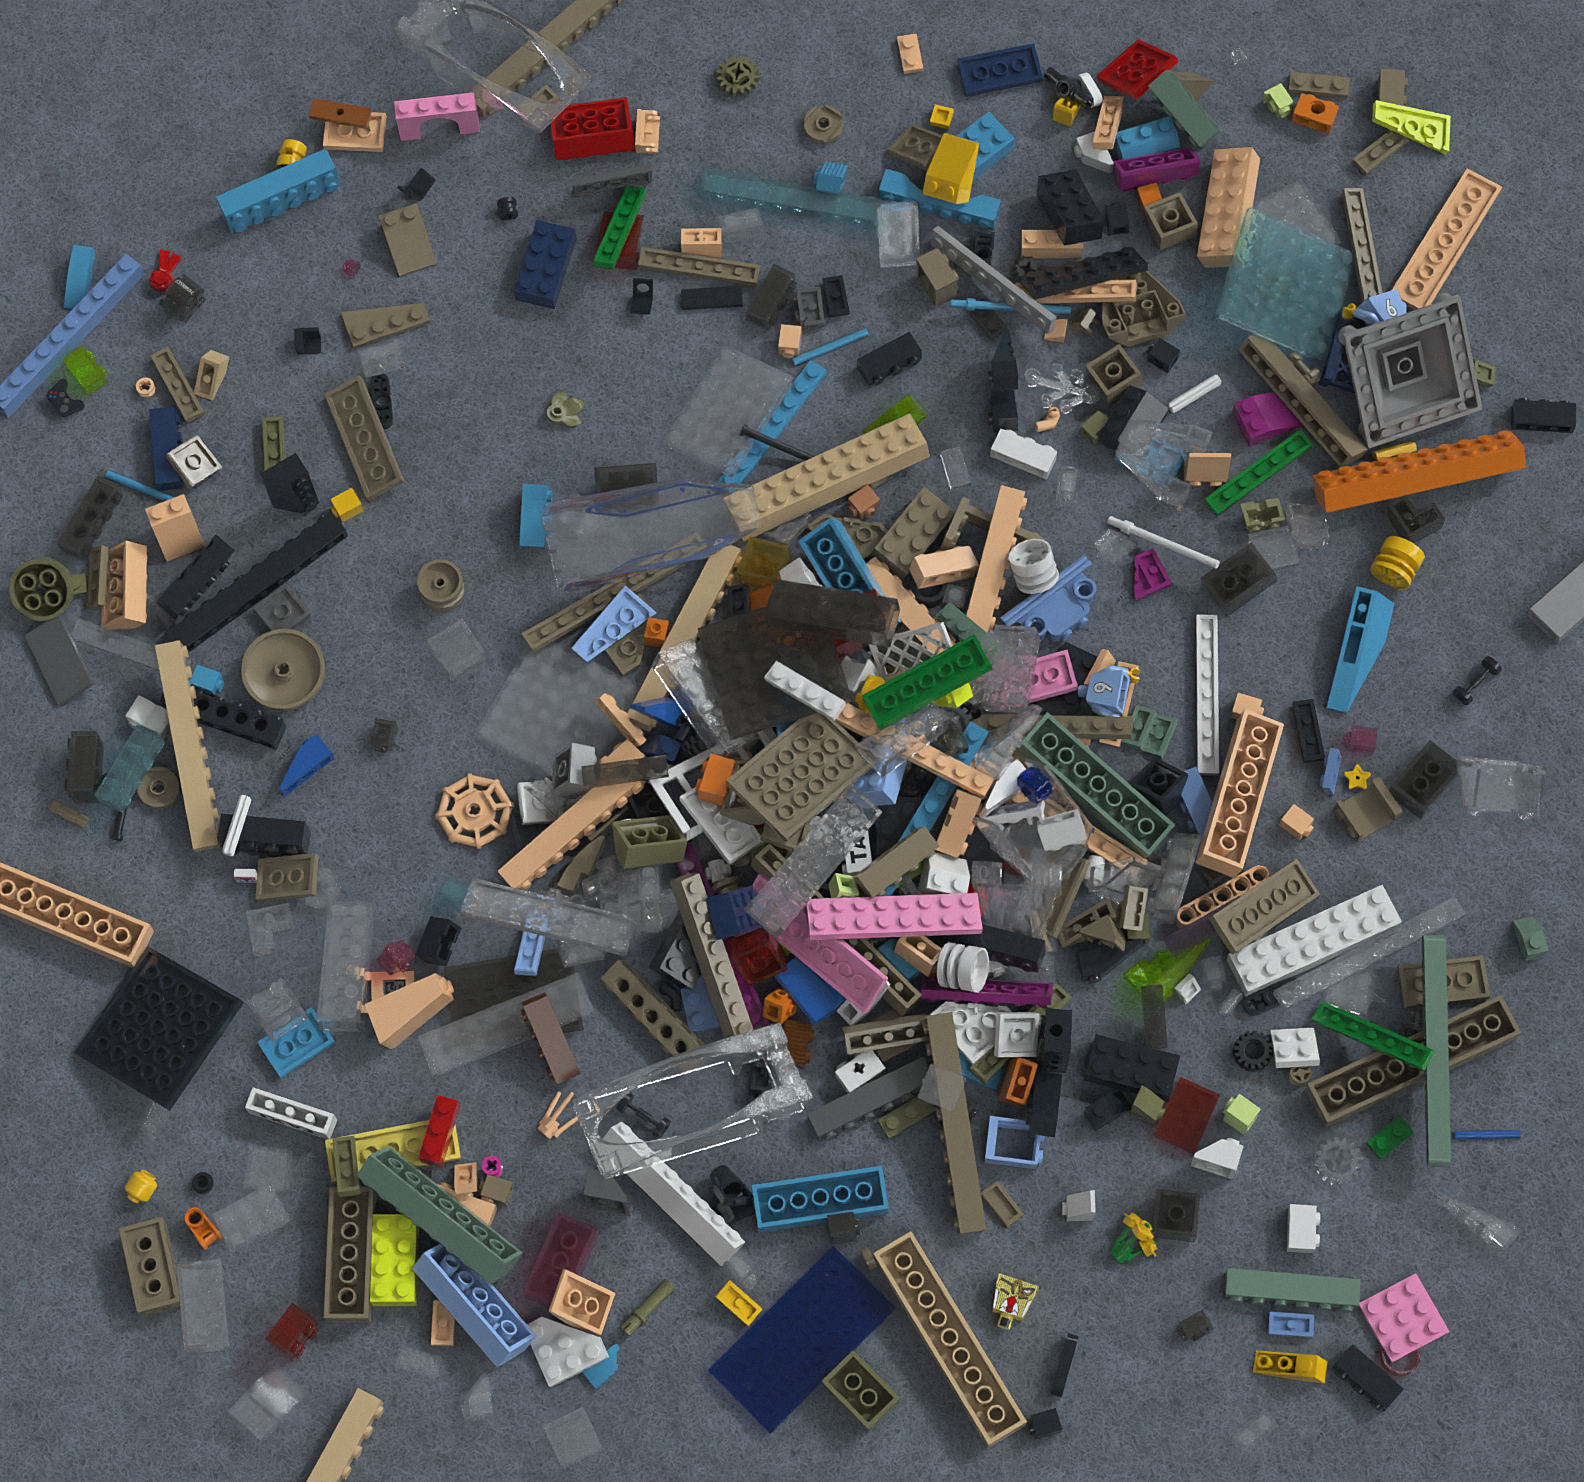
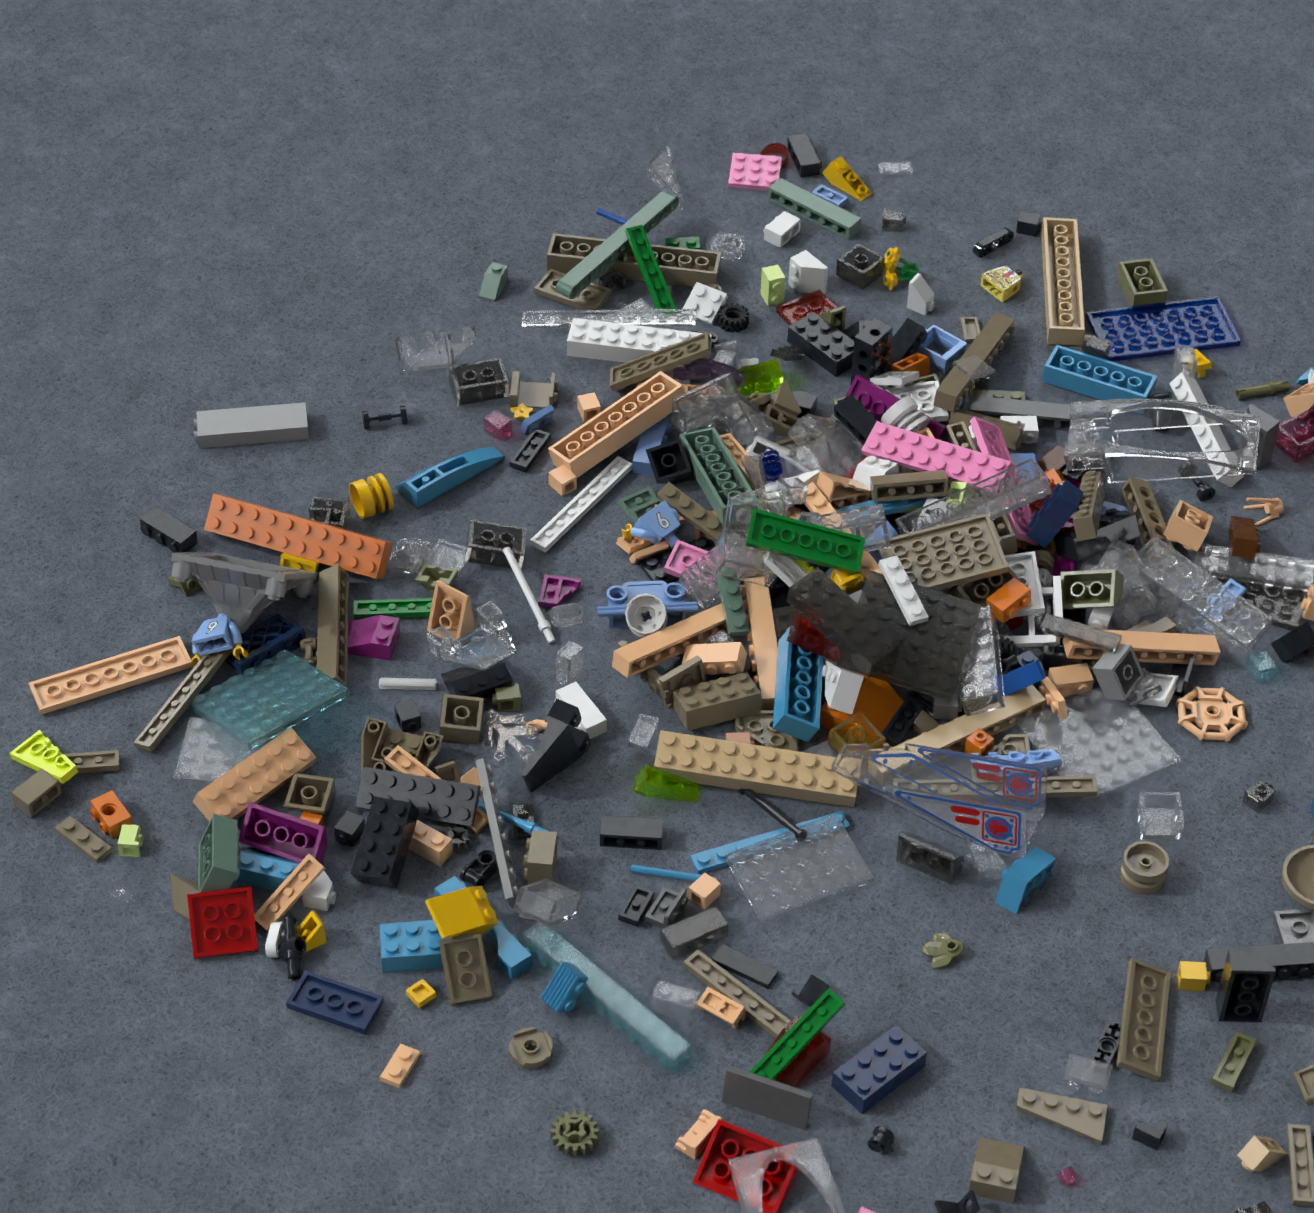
camera: 150 degrees left, 25 degrees down
none -> light nougat brick [1163,500,1213,552]

